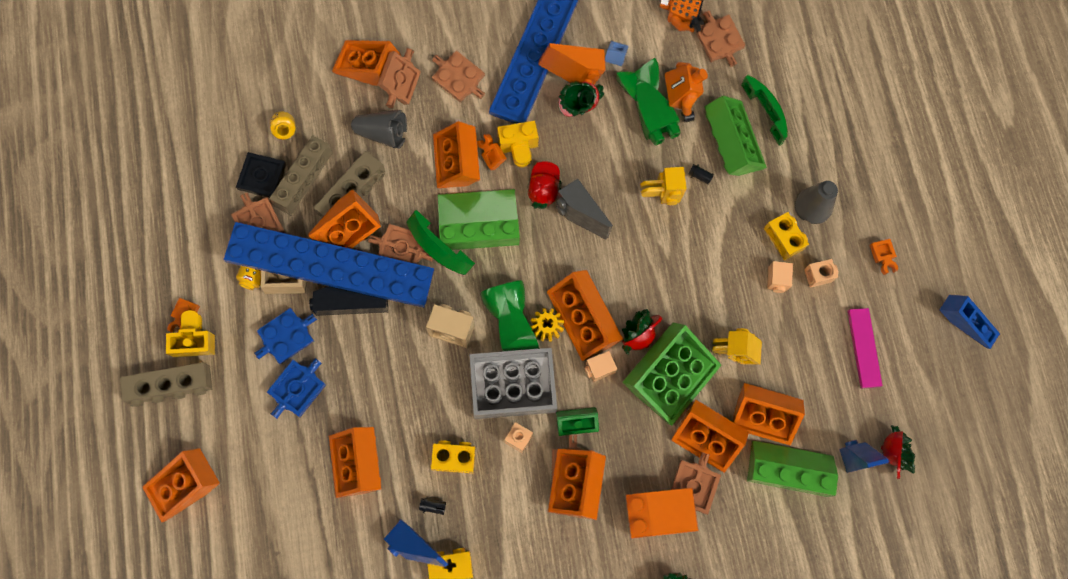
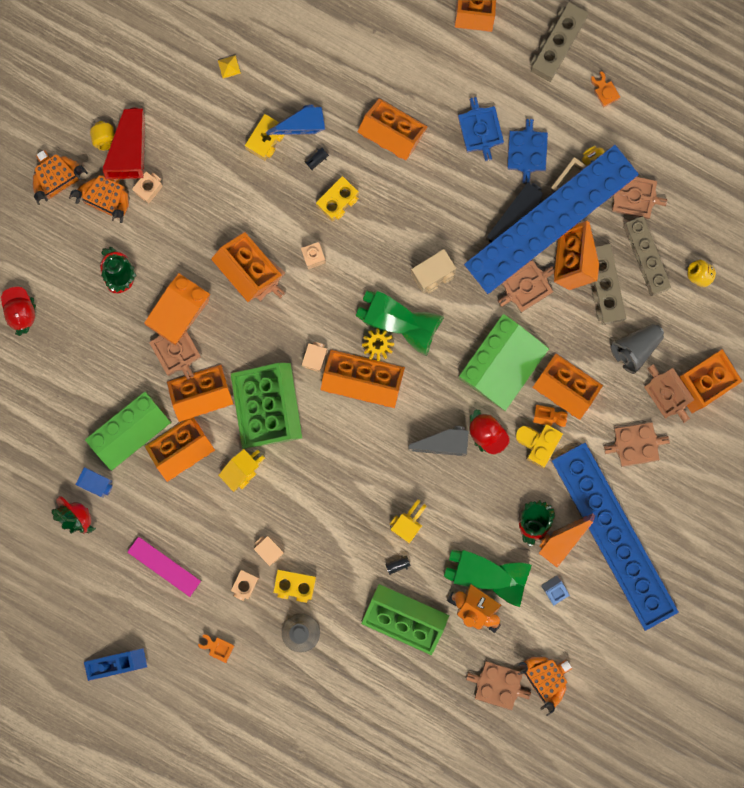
camera: 140 degrees right, 10 degrees up
yellow brick [166,310,215,357] -> none
black plate [236,152,286,198] -> none
green slope [407,210,475,275] -> none
light grey slope [469,348,557,419] -> none
green slope [556,407,599,436] -> none
hair [622,309,662,355] -> none
green slope [741,75,788,146] -> none

